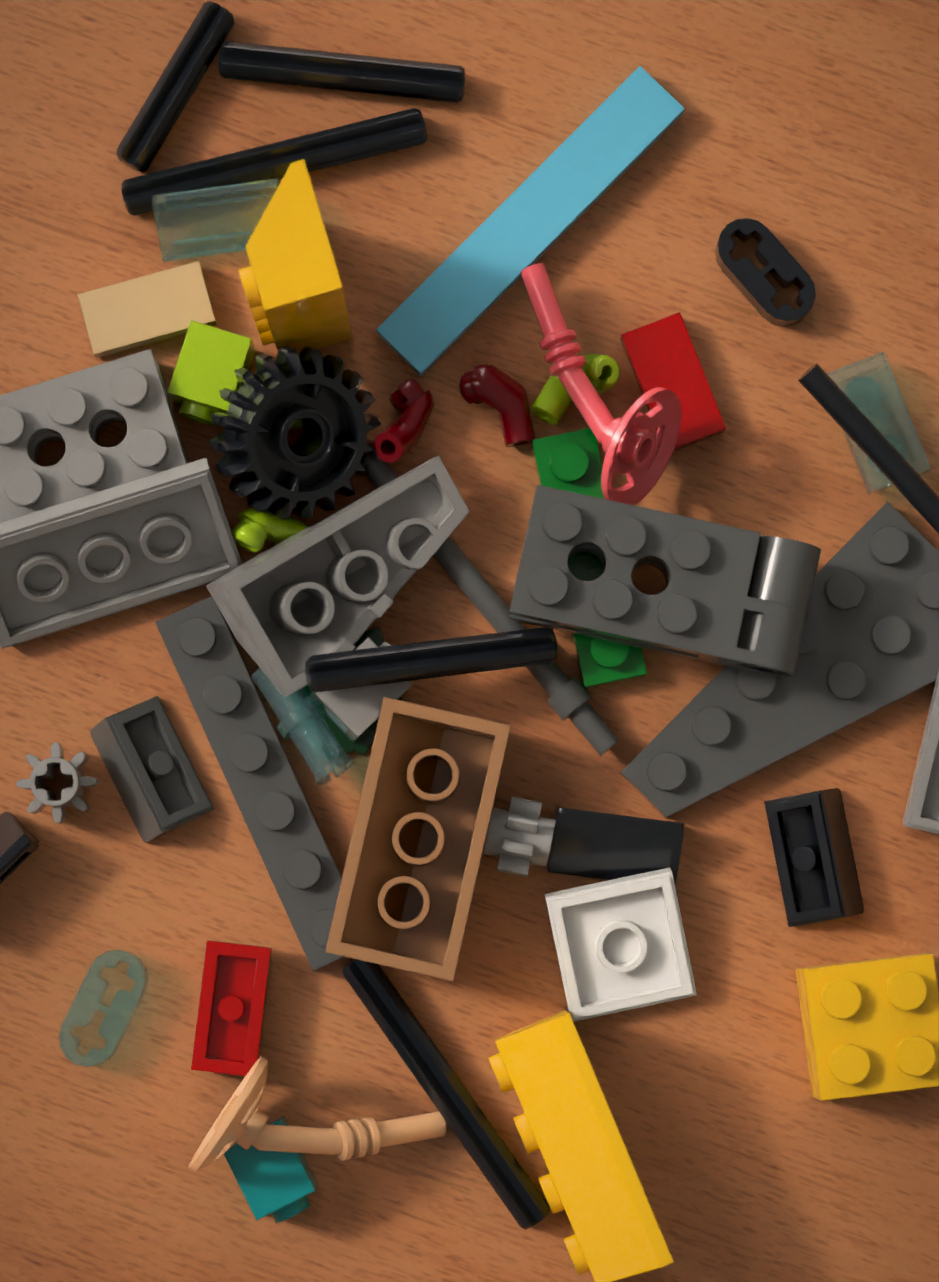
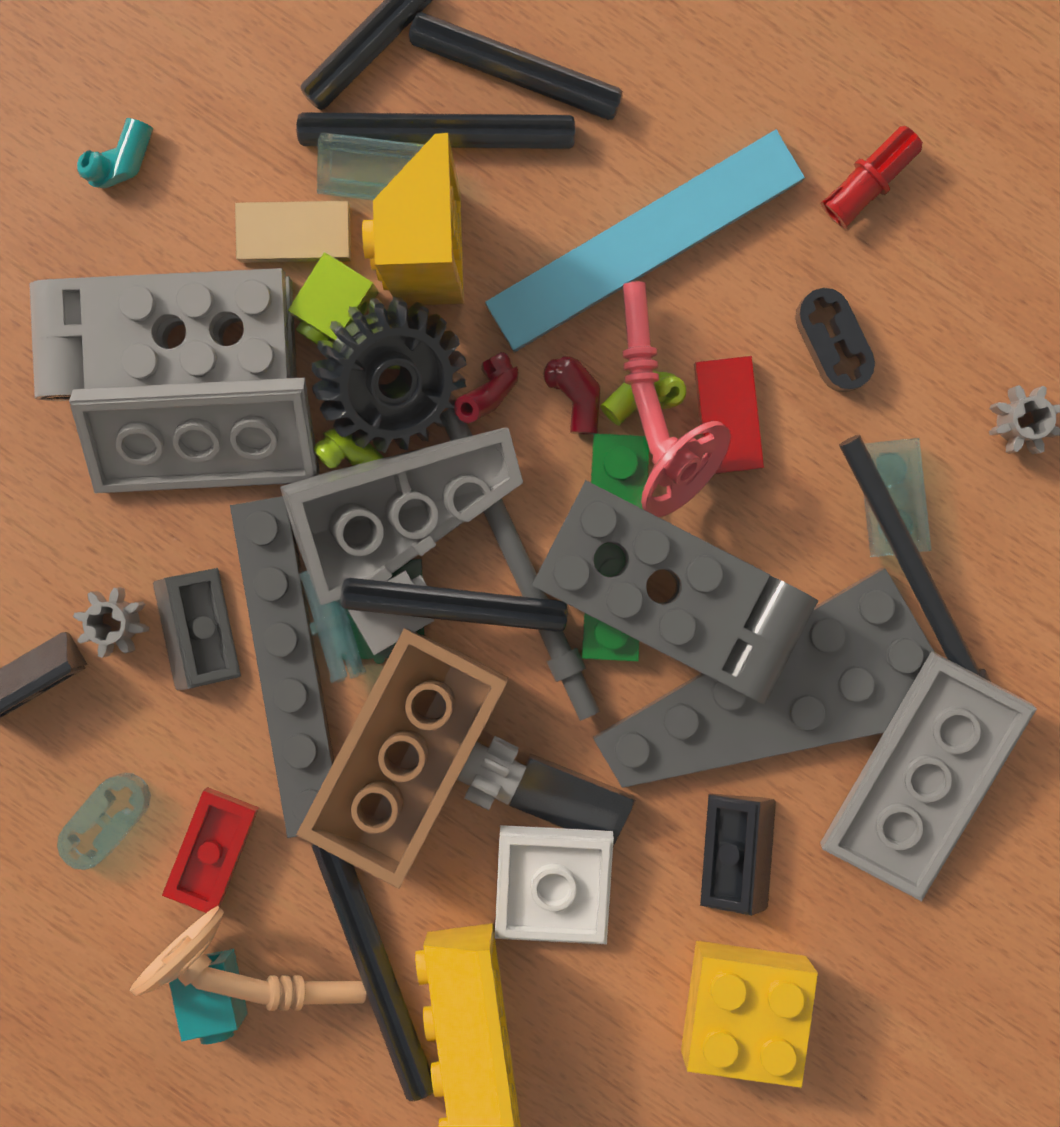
camera: 20 degrees right, 5 degrees up
none -> red axle [820,126,923,229]

